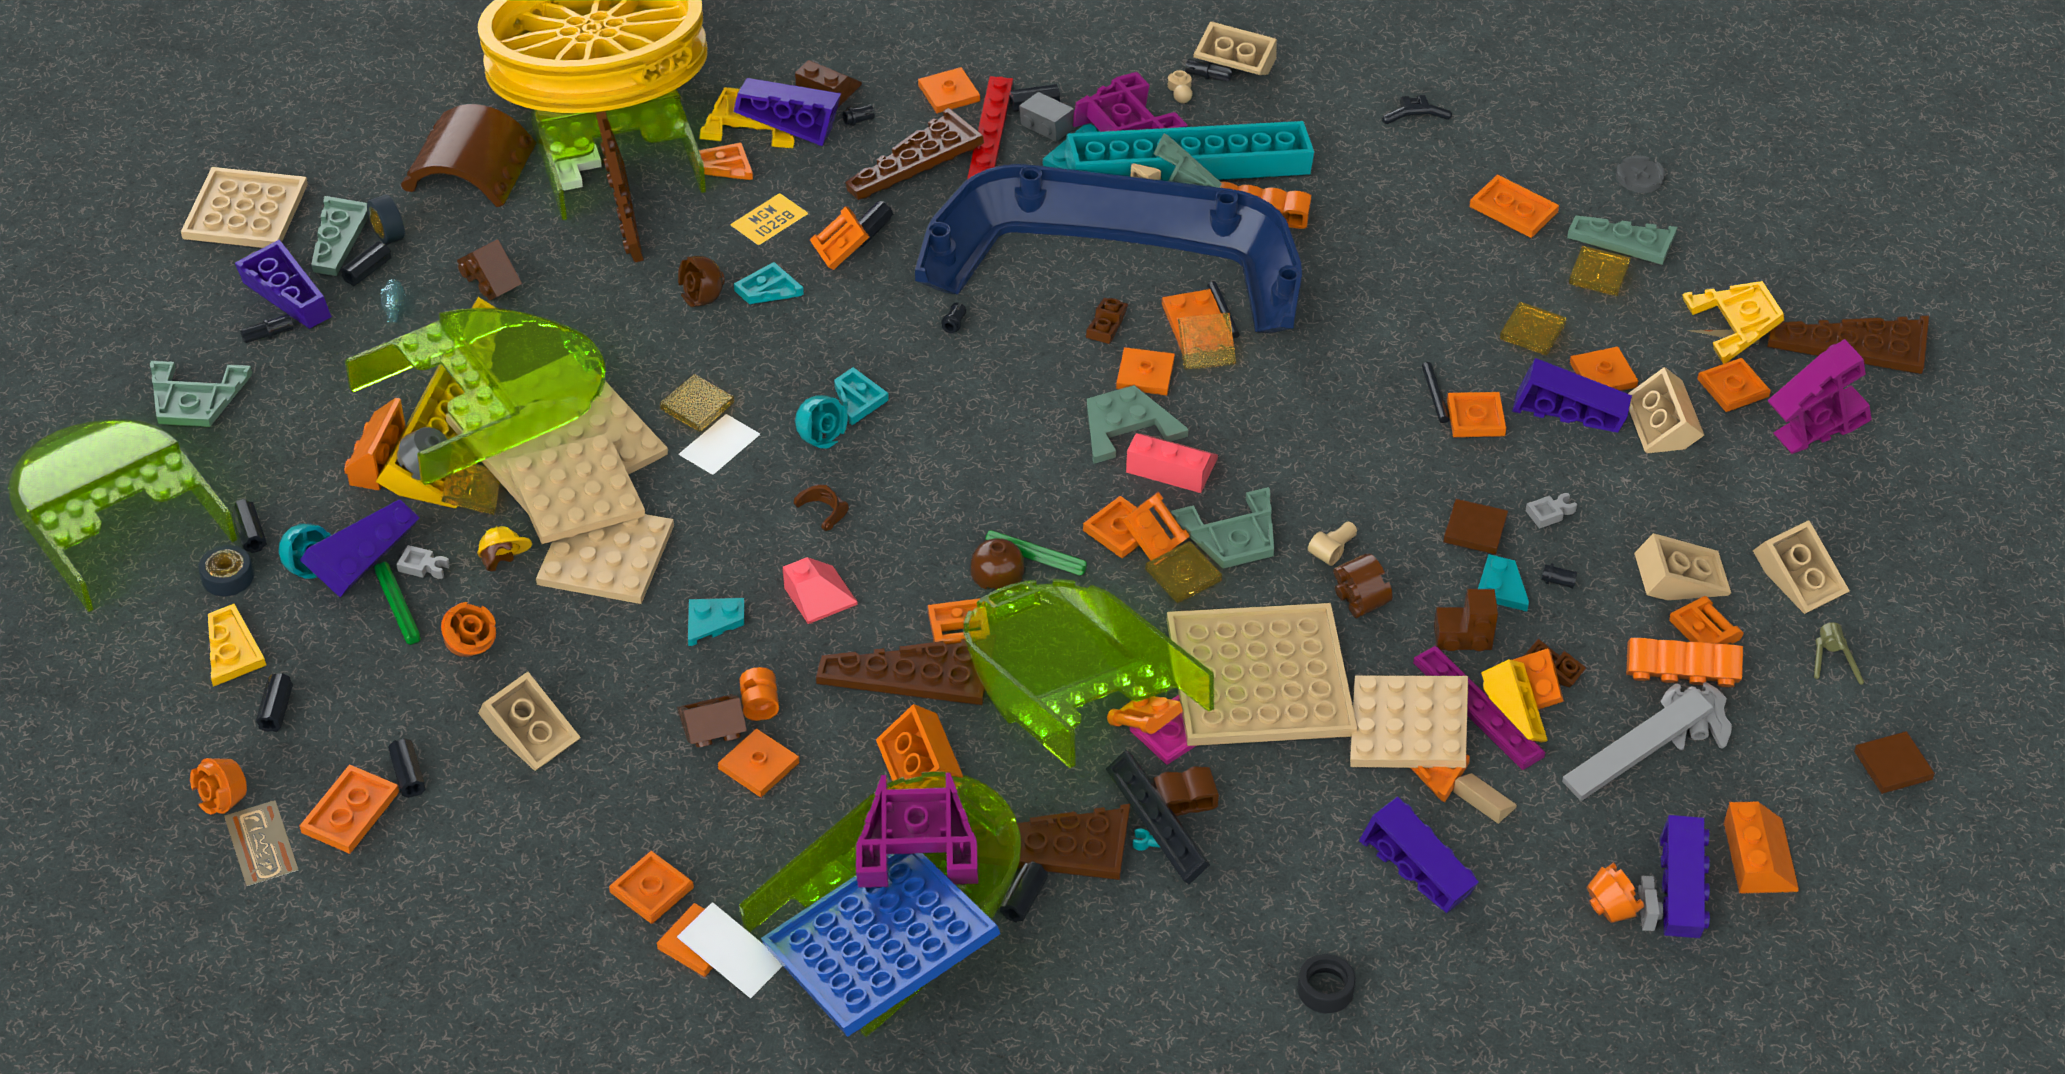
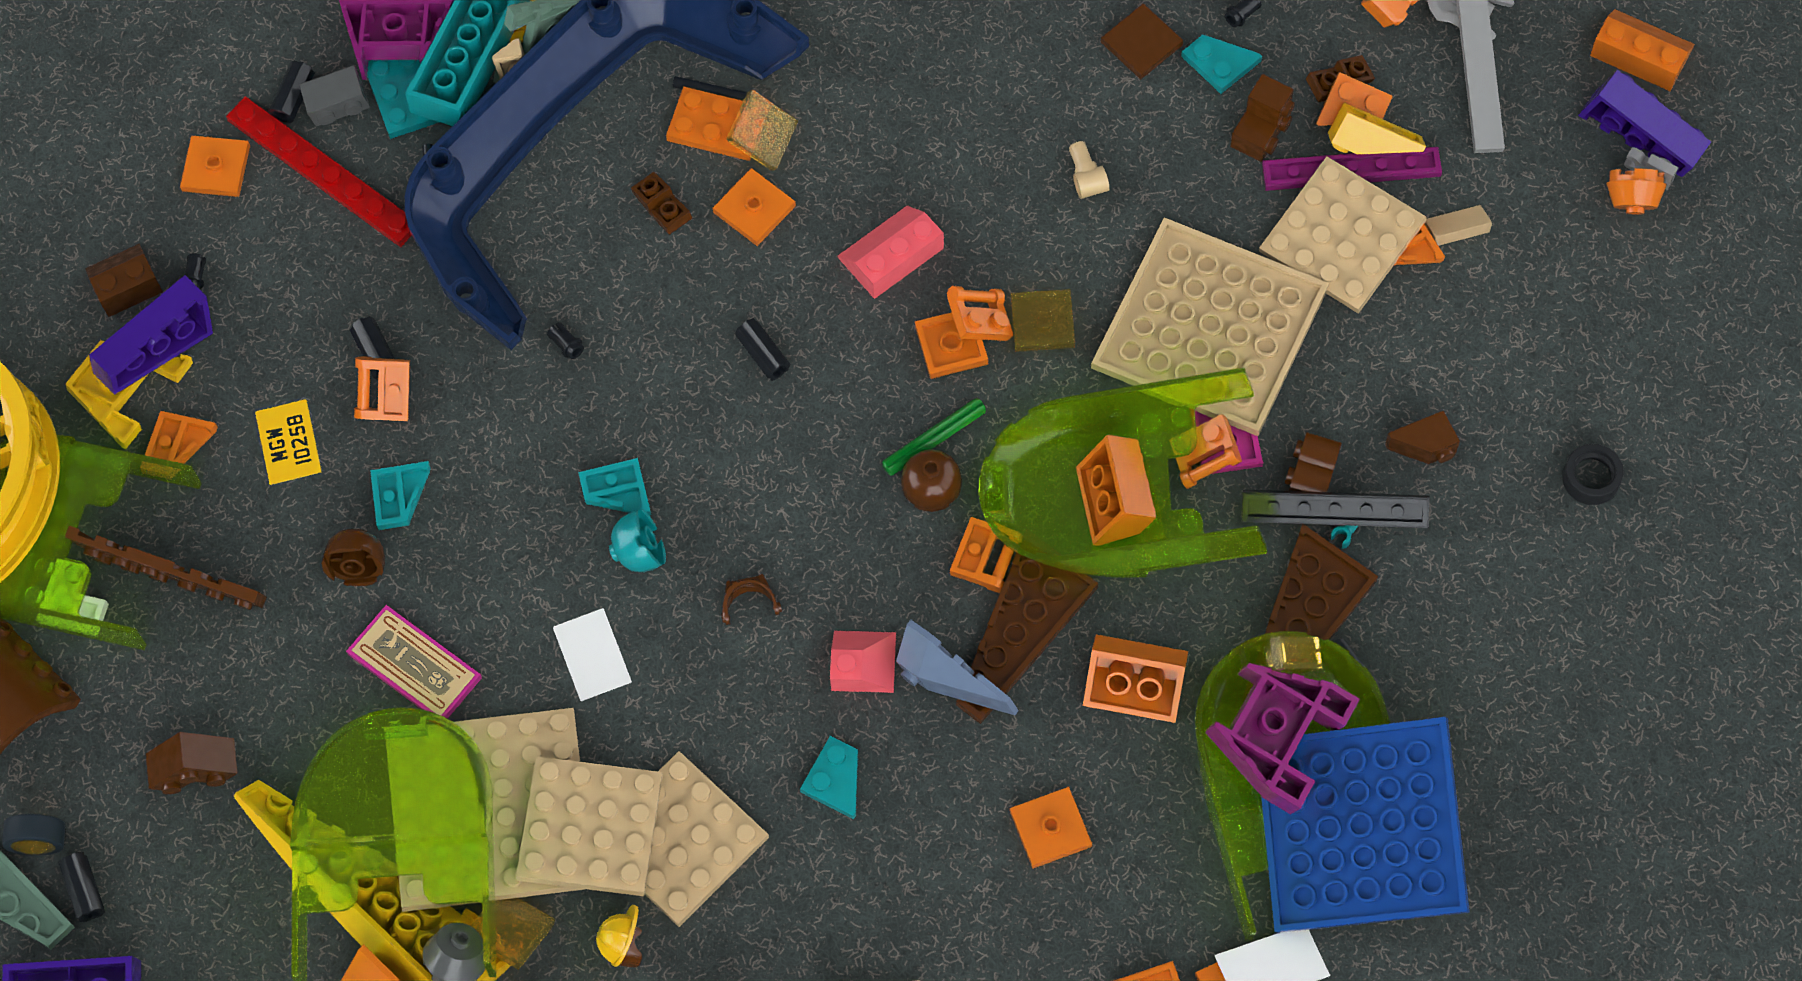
camera: 55 degrees left, 20 degrees up
clear light blue plant [381,280,405,323] -> none
clear yellow tile [660,374,734,432] -> none
reddish brown slope [677,694,747,747] -> none
orange wheel [739,667,779,721] -> none
reddish brown wing [845,108,984,200] -> none
sand green wing [1086,385,1188,464] -> none
sand green wing [1171,487,1274,569] -> none
reddish brown brick [1333,553,1393,618] -> none
dark purple wedge [1359,797,1479,913] -> none
none -> tile [346,605,482,723]
none -> black axle [735,318,791,381]
none -> sand blue wedge [896,620,1019,715]
none -> orange slope [1076,435,1156,546]
none -> clear yellow tile [1266,636,1322,671]
none -> reddish brown slope [1385,411,1460,464]

